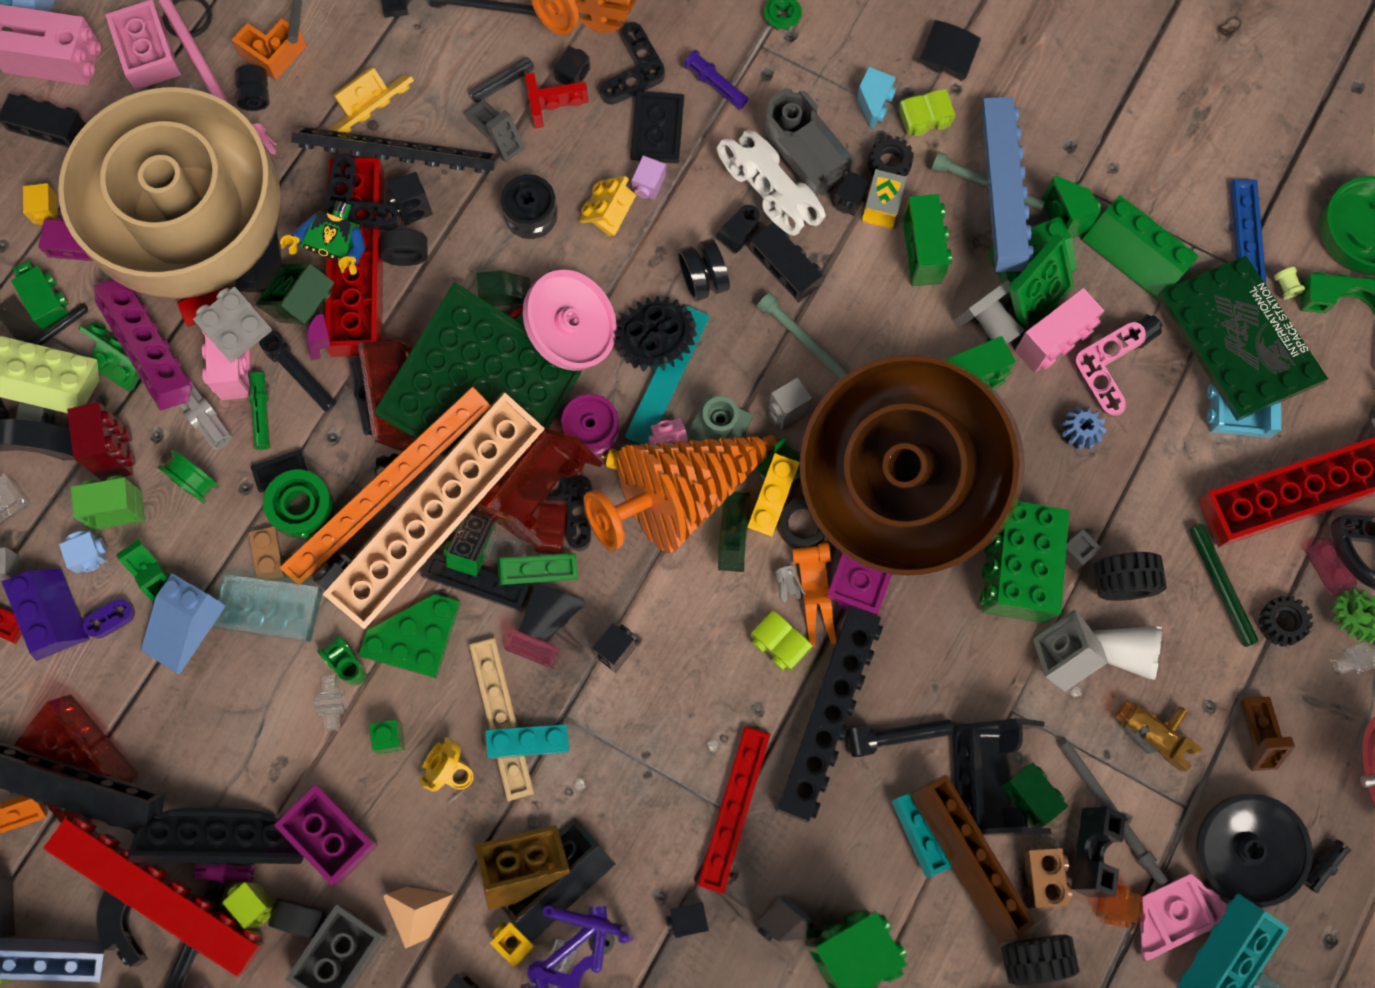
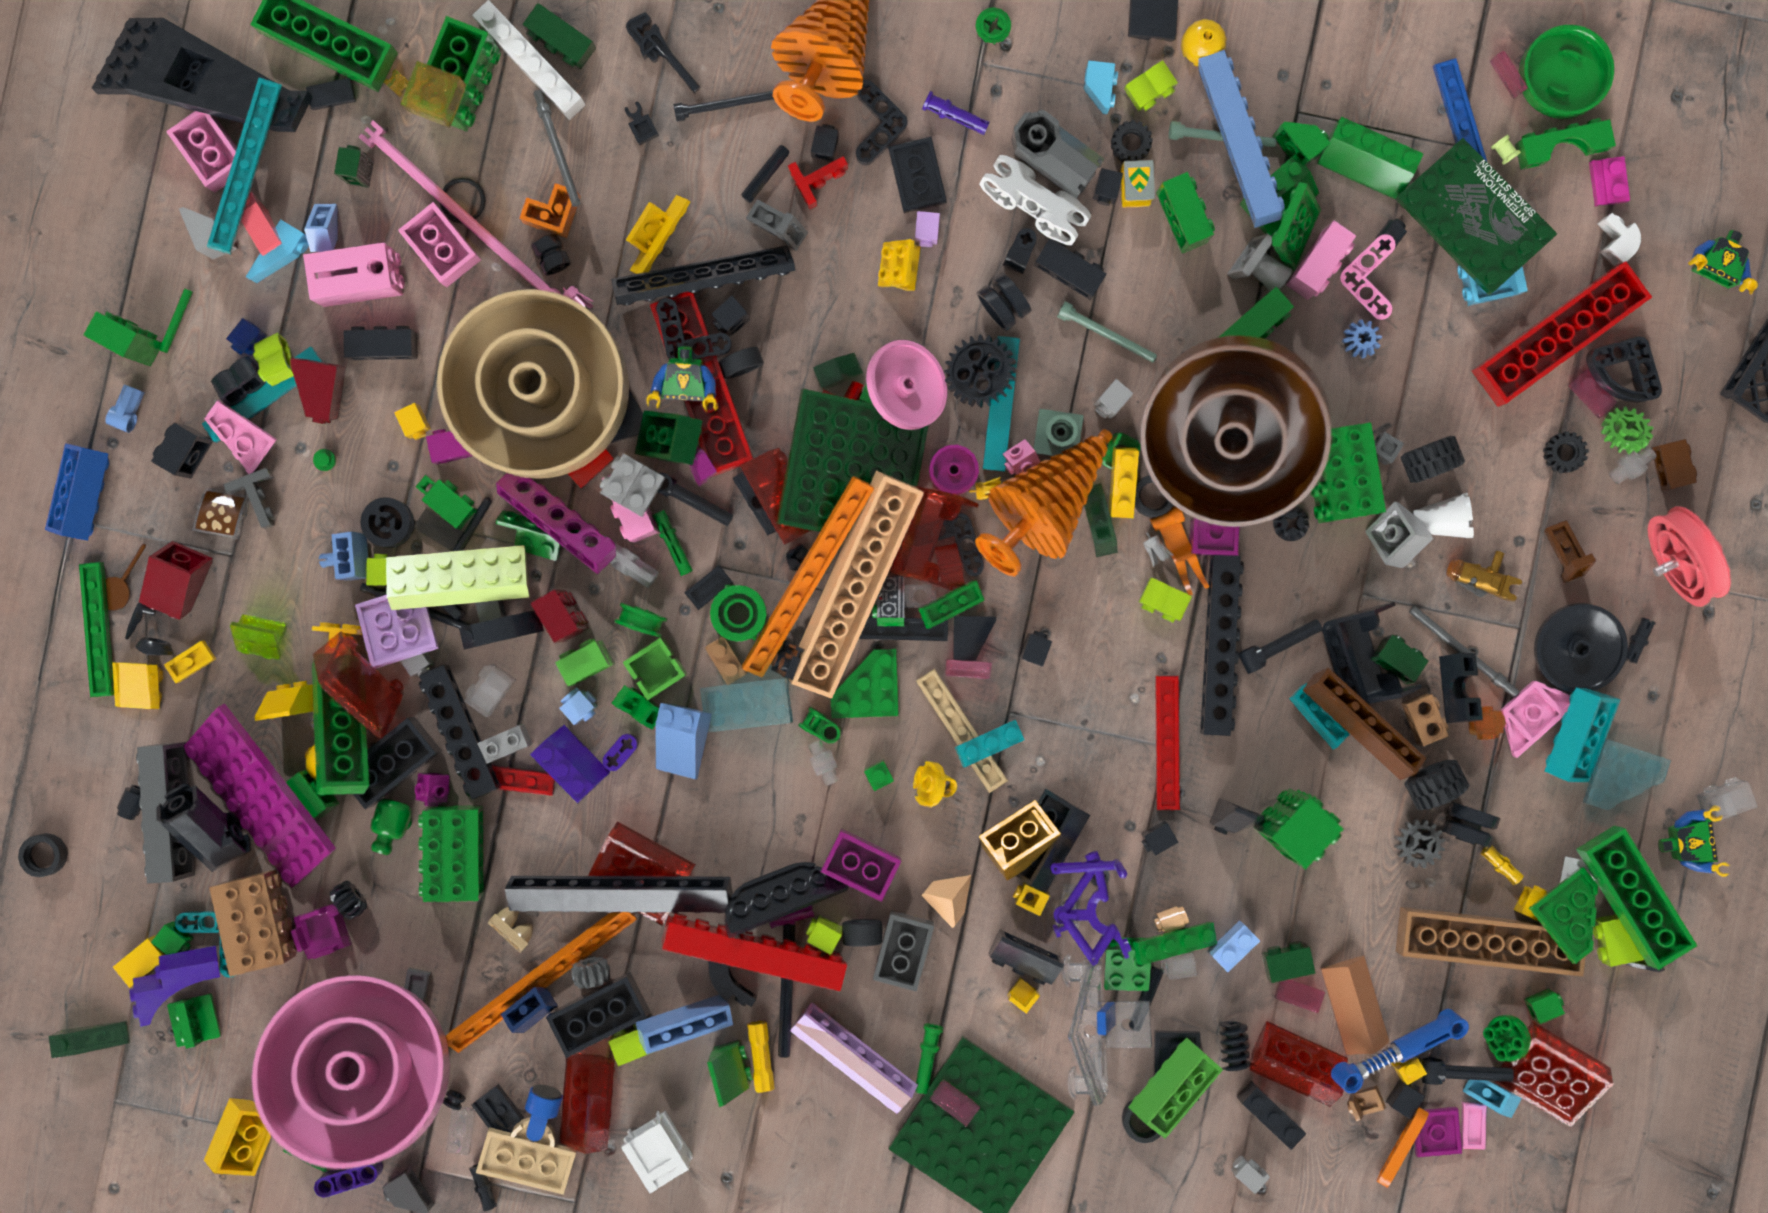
camera: 20 degrees left, 15 degrees up
black wheel [500,174,558,239] -> none
dark green axle [1189,524,1258,647] -> none
none -> bright green piece [623,637,688,700]
none -> yellow cylinder [1181,19,1227,66]
none -> black gear [1273,506,1310,541]
none -> clear pink tile [1490,51,1528,99]

